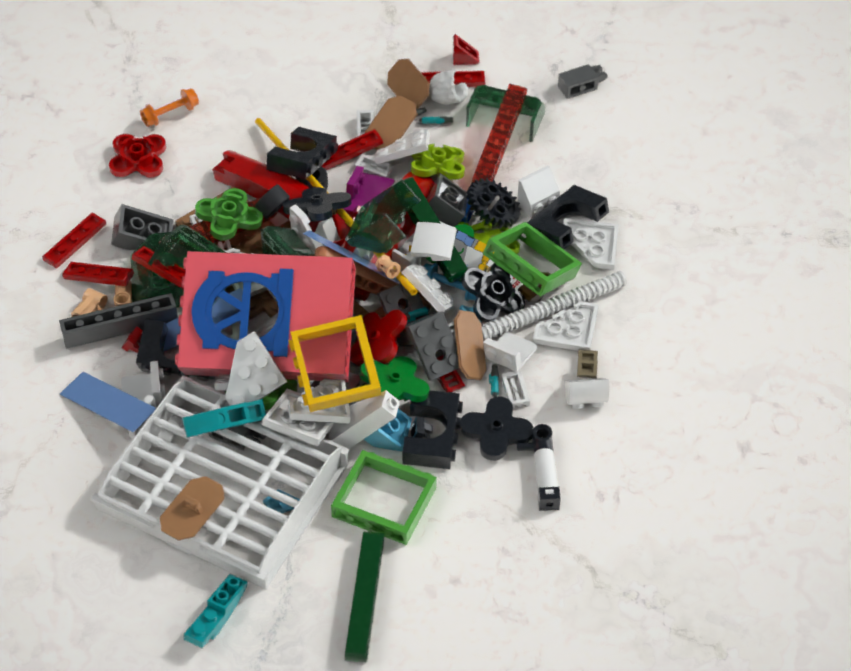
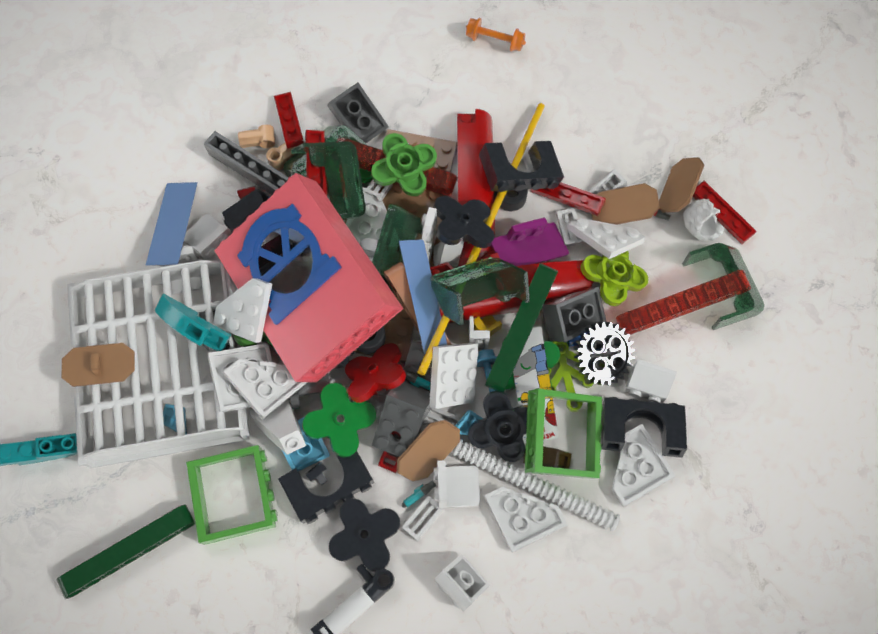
camera: 55 degrees right, 20 degrees up
red tile [42,212,106,269] -> none
red plant [109,134,166,177] -> none
black tyre [255,184,290,219] -> none
yellow window [288,315,381,412] -> none
light nougat bush [375,255,401,279] -> none
white slope [410,222,457,261] -> none
teal piece [419,116,453,124] -> none
red slope [453,34,480,65] -> none
dark grey hinge [558,64,608,99] -> none
dark tan slope [577,350,598,379] -> none

